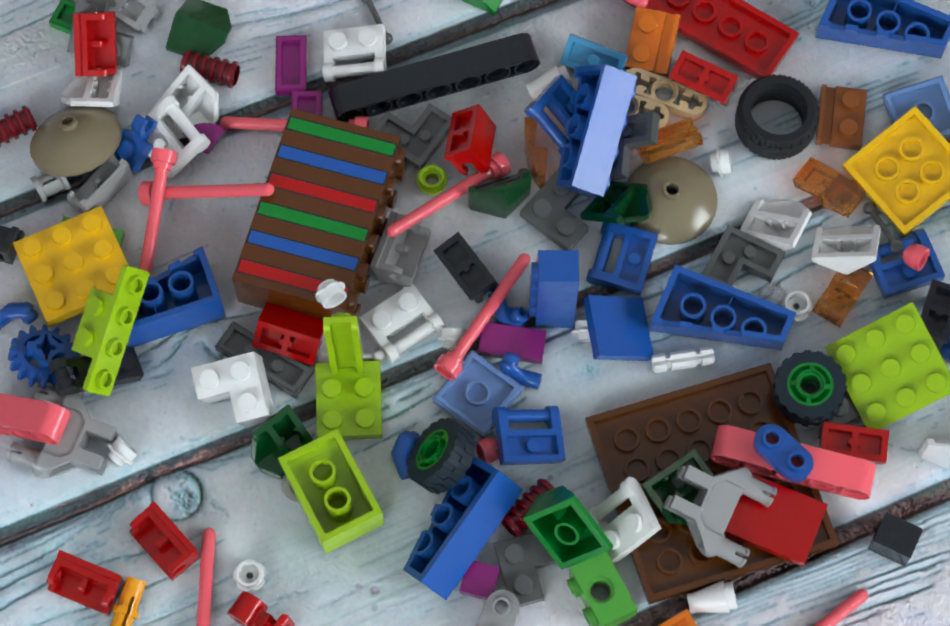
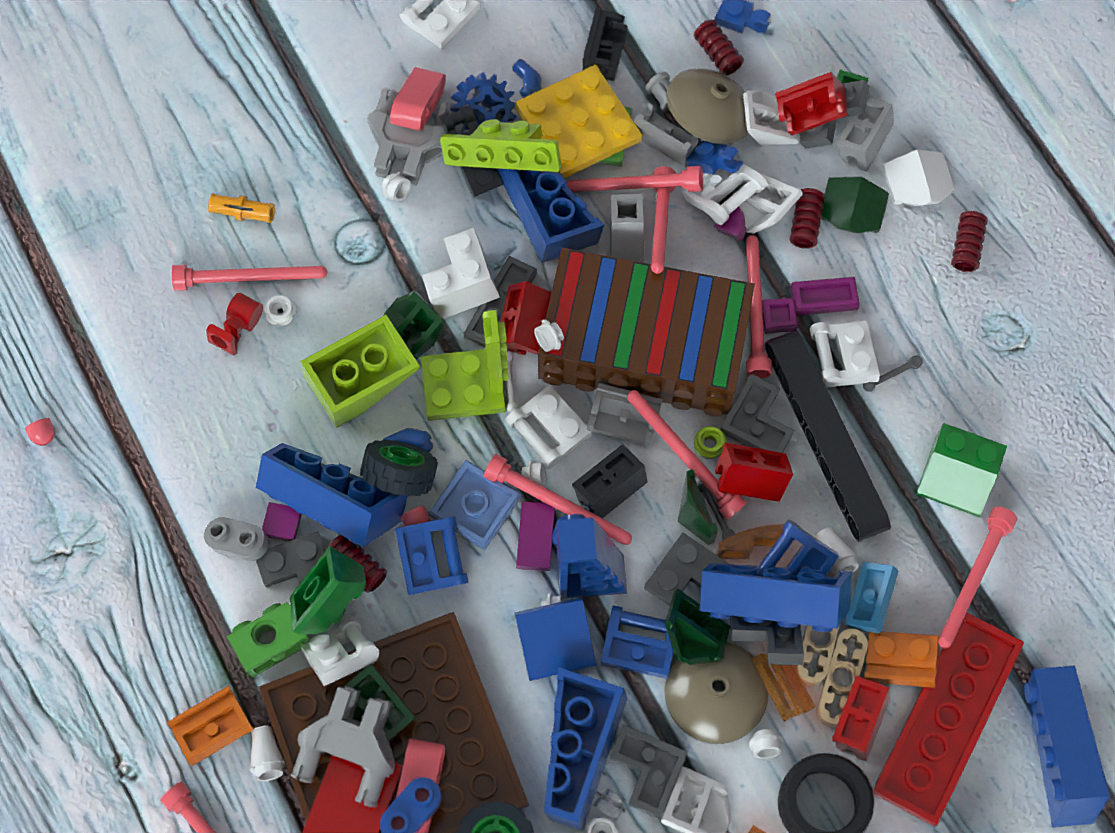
camera: 85 degrees right, 0 degrees up
red hinge [46,550,125,616] -> none
red hinge [129,501,201,581] -> none
blue arm [499,352,542,390] -> none
white axle [651,346,715,373] -> none
none -> light grey slope [610,194,644,263]

